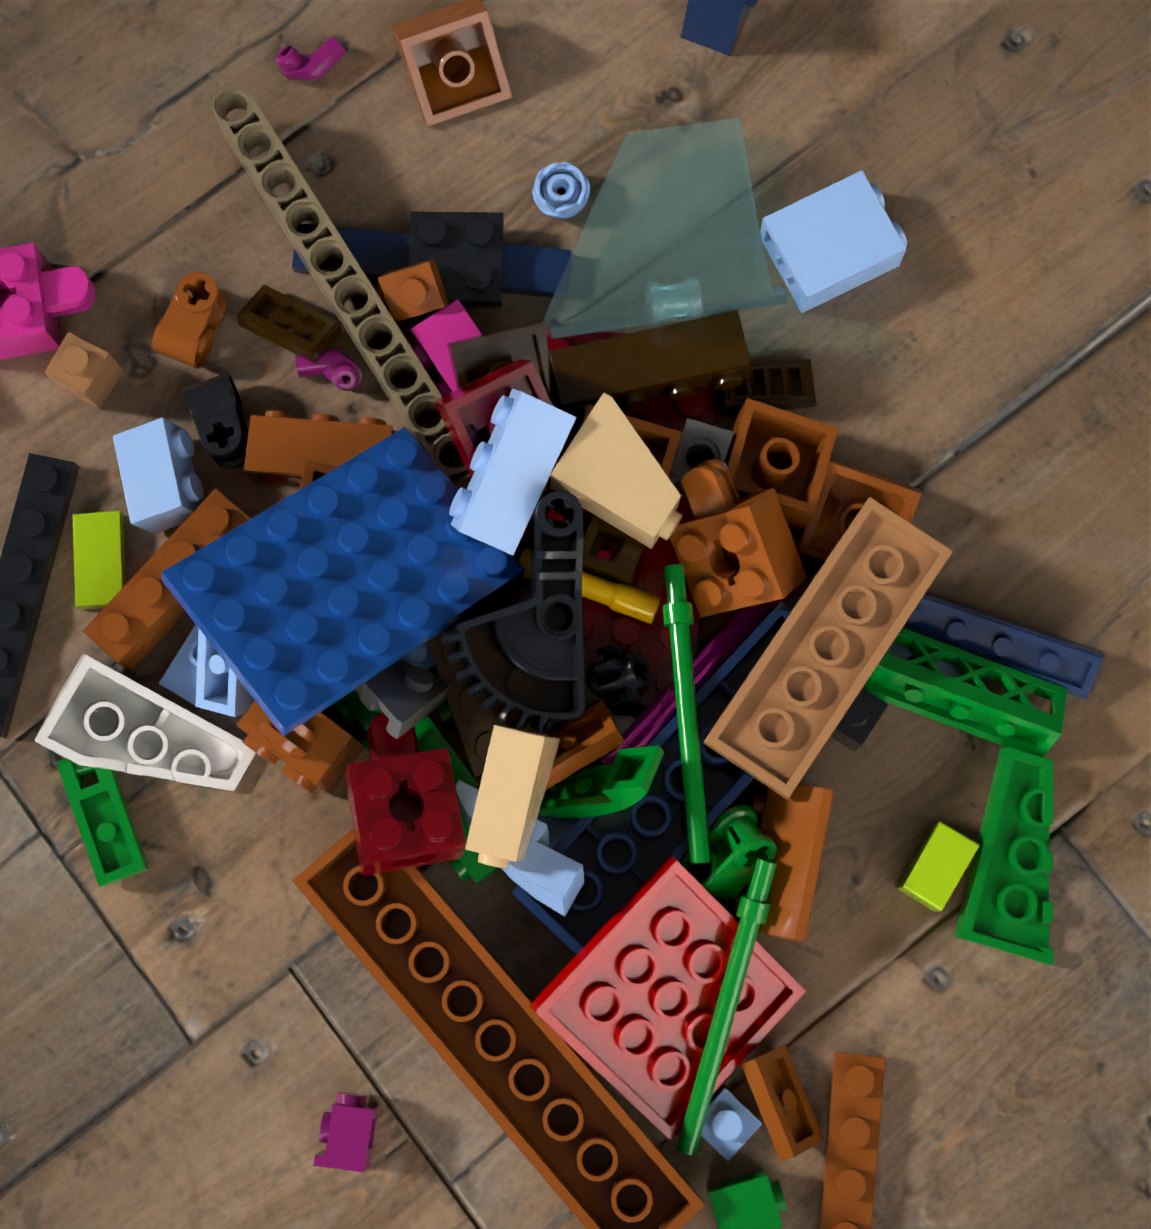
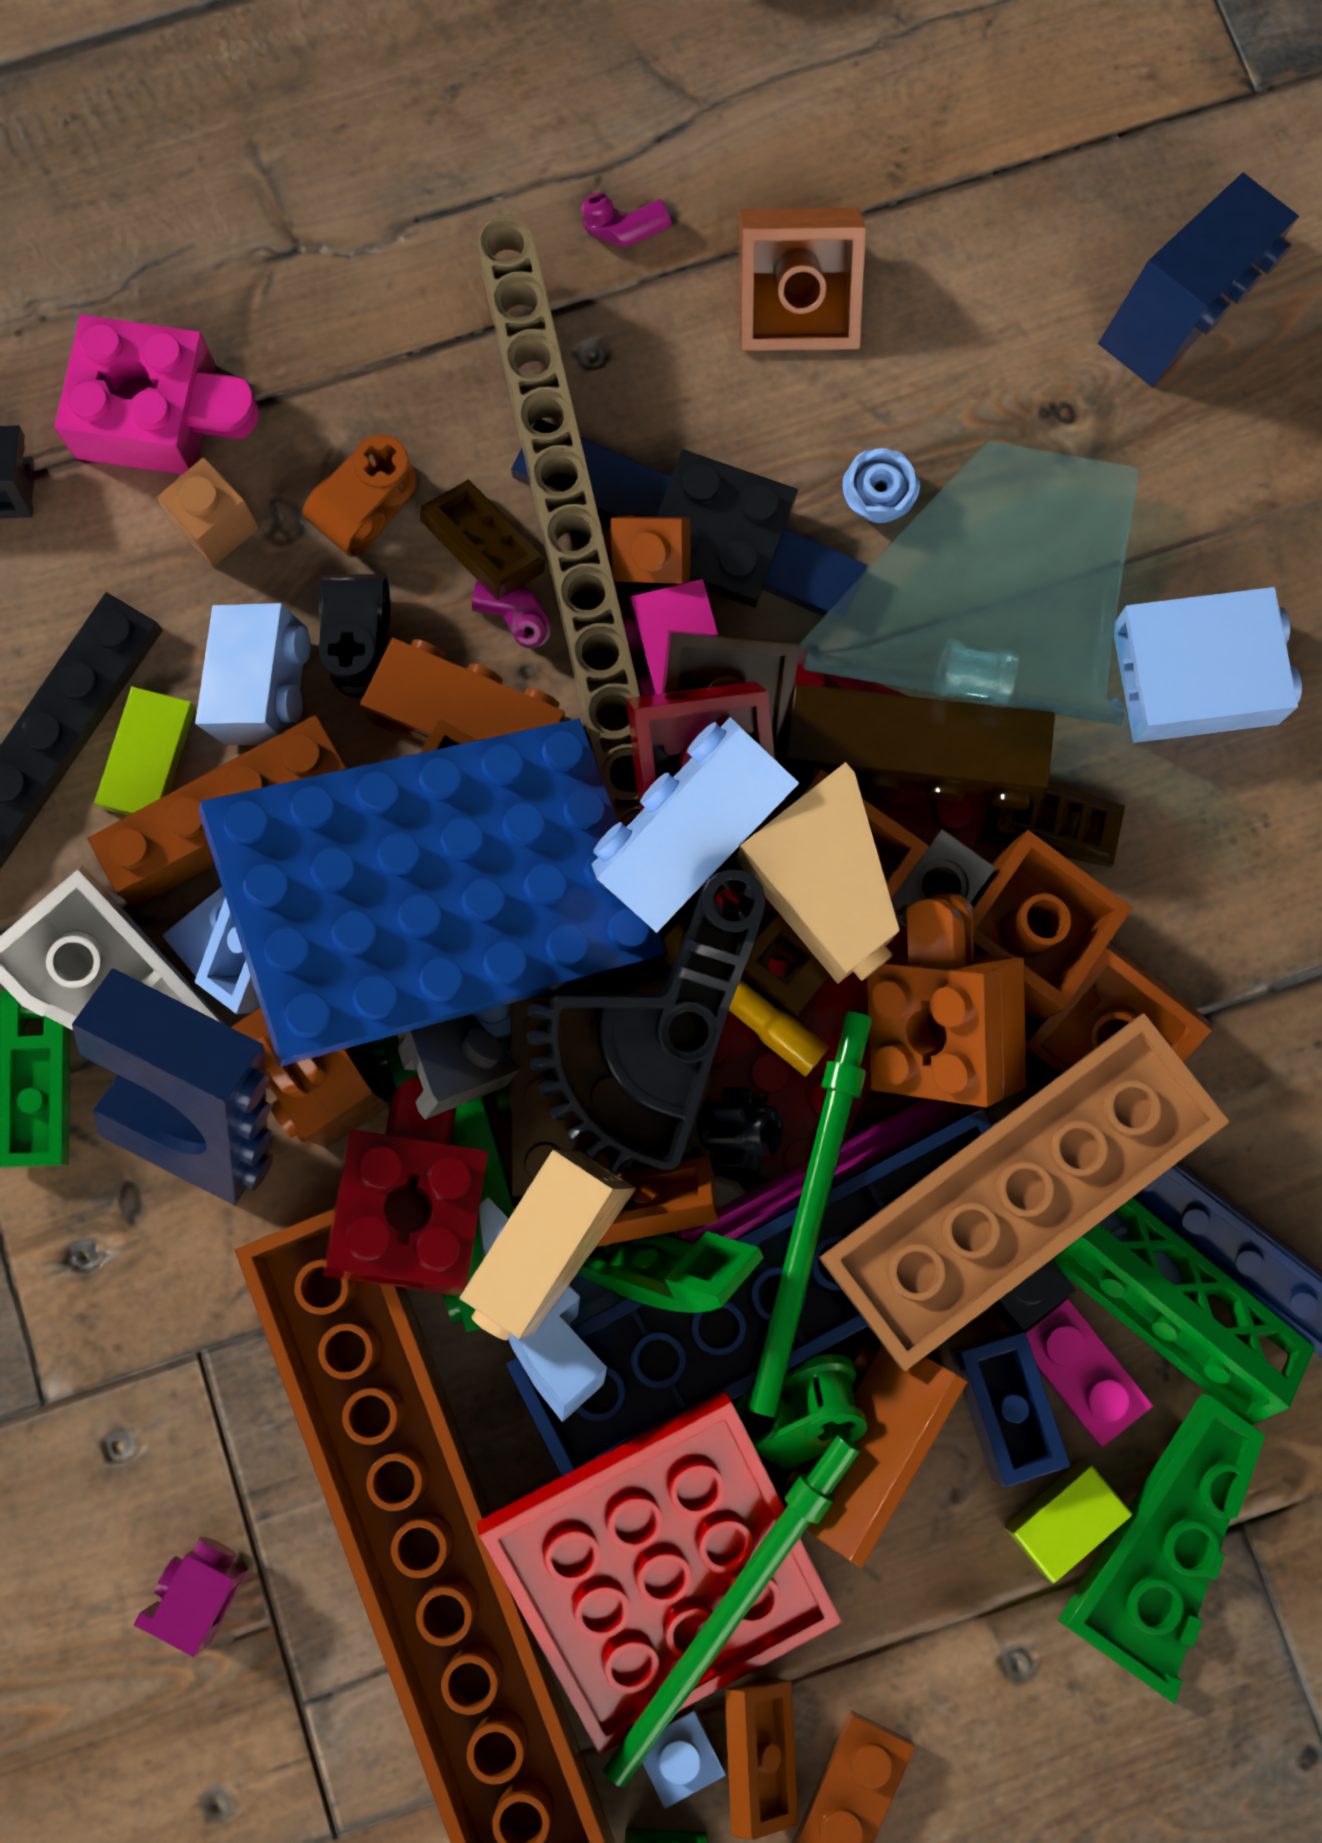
camera: 15 degrees right, 0 degrees up
none -> dark blue arch [72,968,273,1206]
none -> dark blue brick [949,1330,1071,1488]
none -> dark pink plate [1023,1299,1153,1448]

